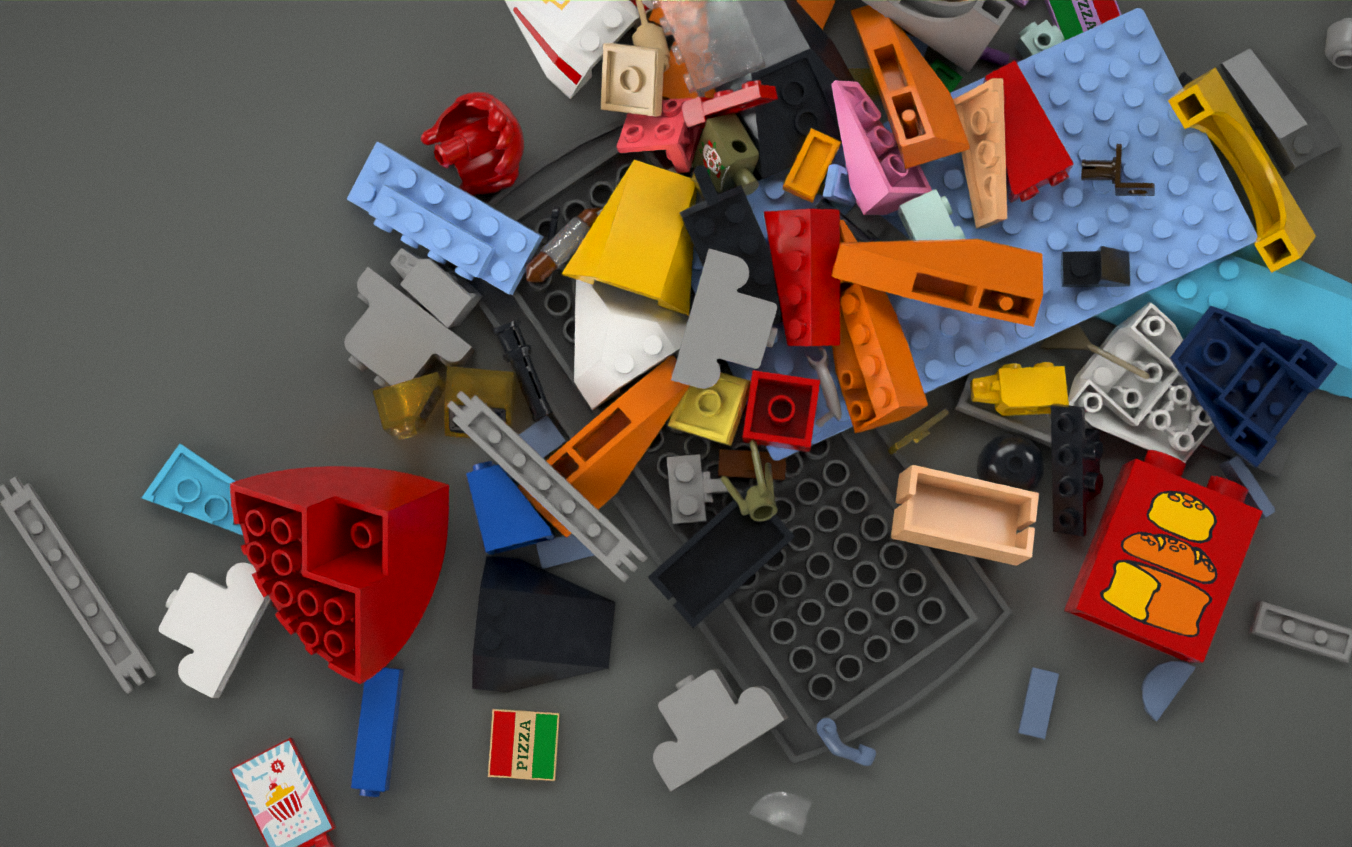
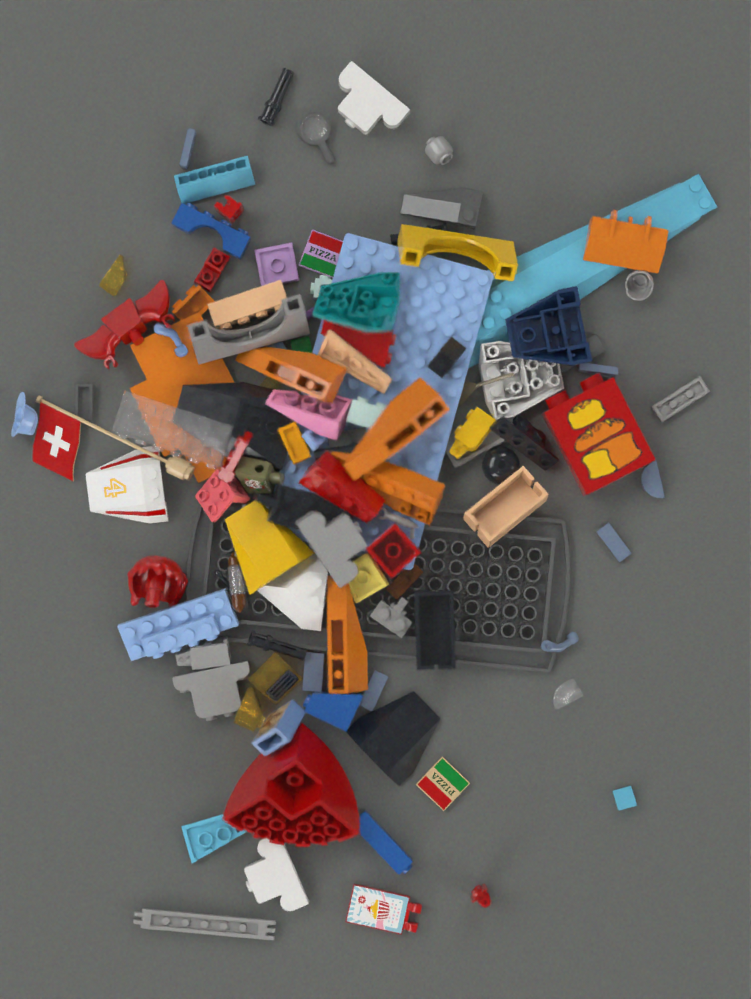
camera: 50 degrees left, 5 degrees up
light grey hinge [447,391,648,583] -> none
tan tile [601,43,664,117] -> none
light grey brick [653,669,789,792] -> none
olive plant [721,440,778,521] -> none
clear yellow piece [888,408,949,455] -> none
dark brown bracket [1081,144,1155,196] -> none
none -> medium blue brick [252,699,306,756]
none -> teal wedge [313,272,400,331]

